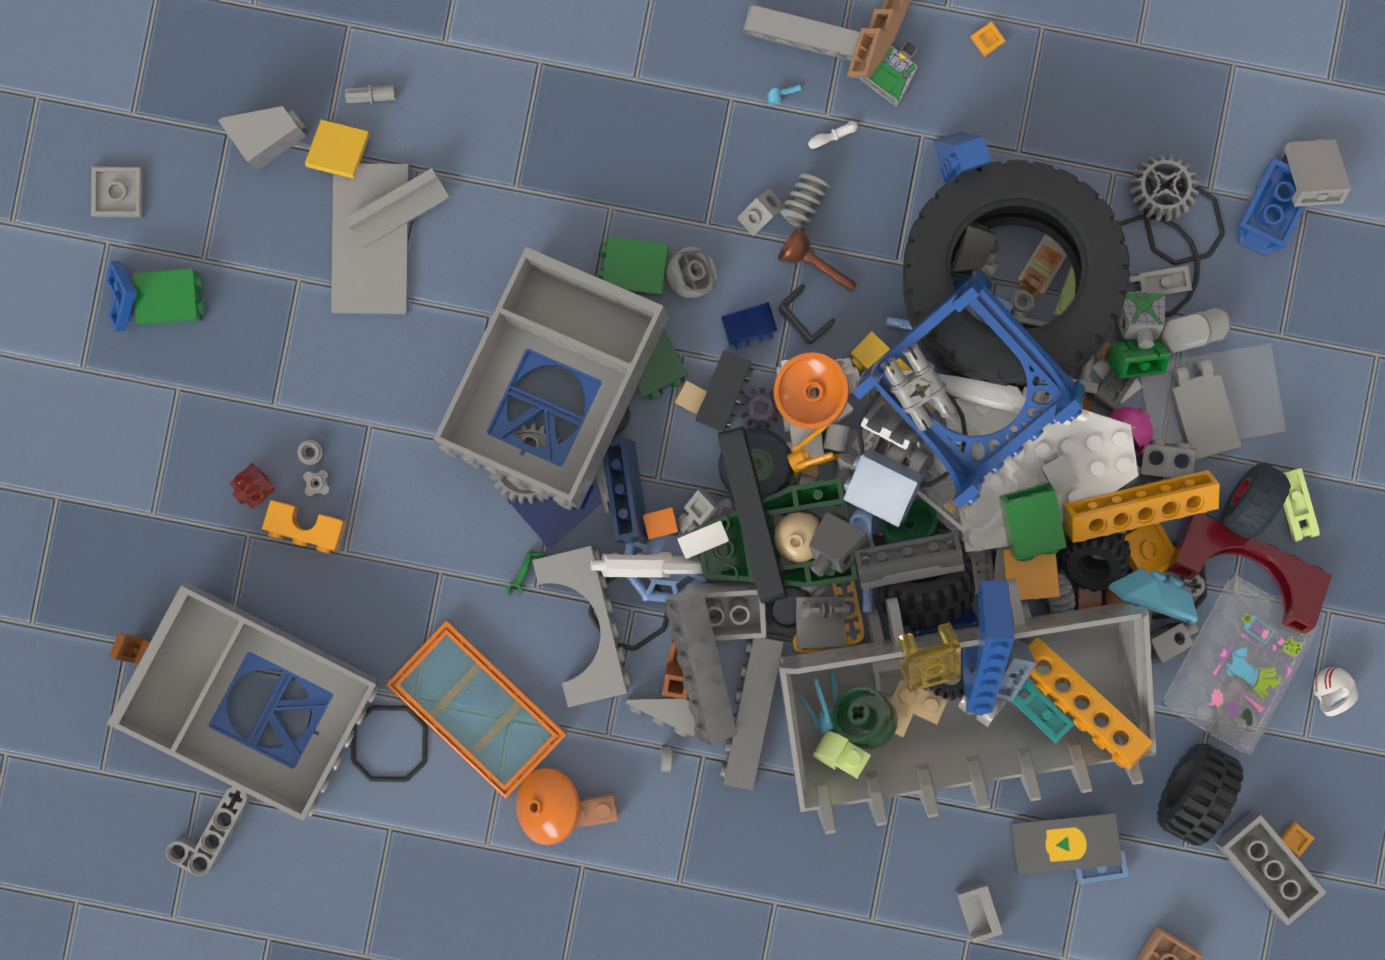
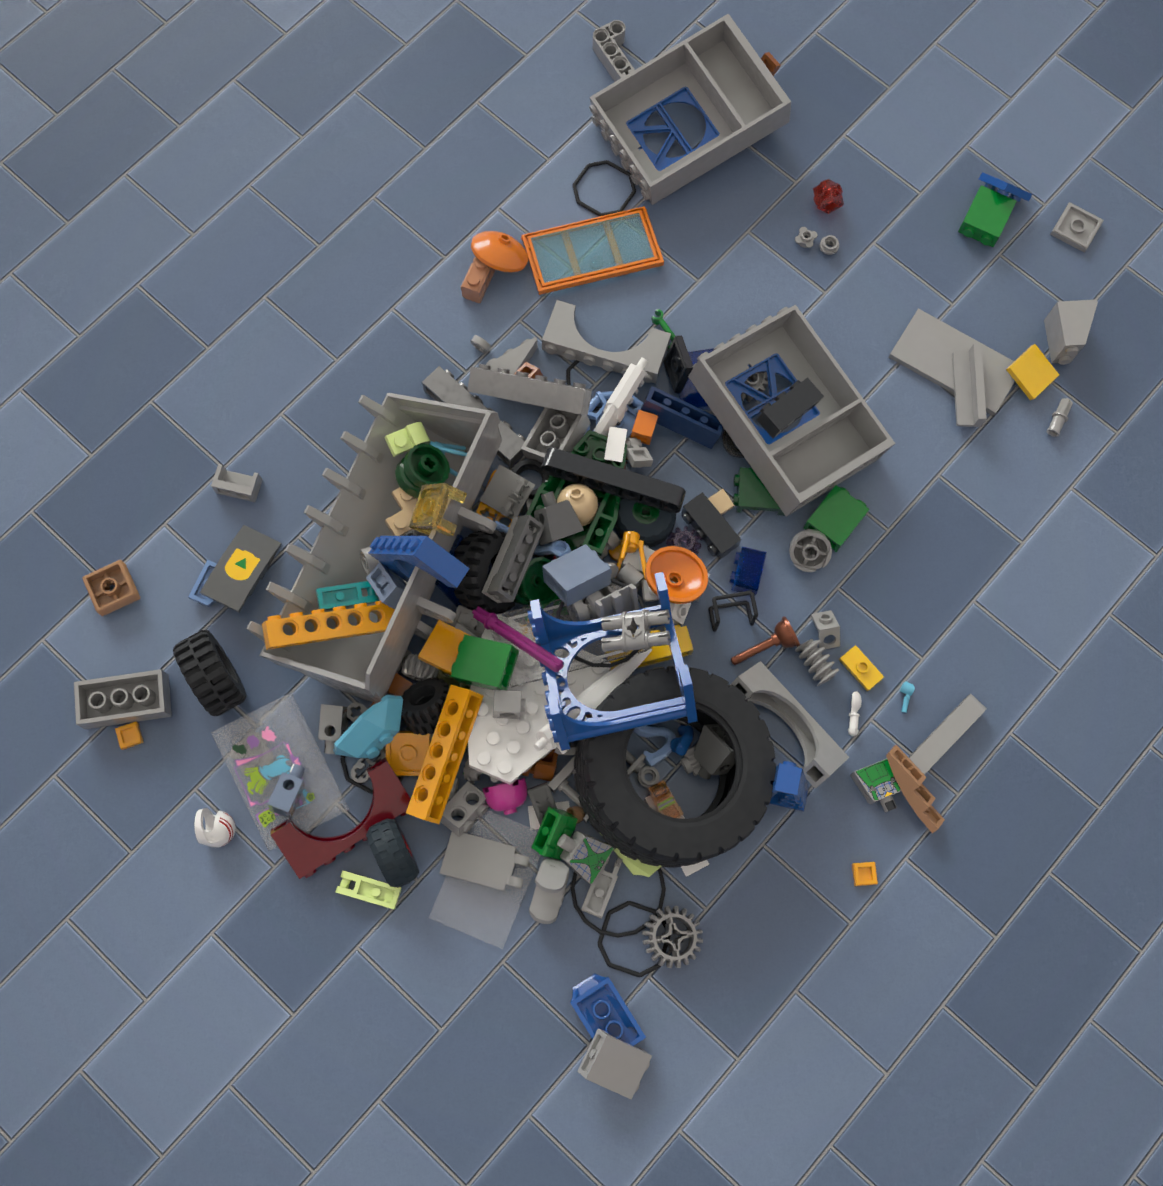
camera: 120 degrees right, 15 degrees down
light orange arch [262,500,347,554] -> none
none -> sand blue torso [267,764,305,819]
none -> magenta axle [472,606,563,672]
none -> black tile [663,335,693,393]
none -> light grey arch [730,661,849,789]
none -> black brick [757,377,824,439]
none -> yellow plate [839,645,884,691]

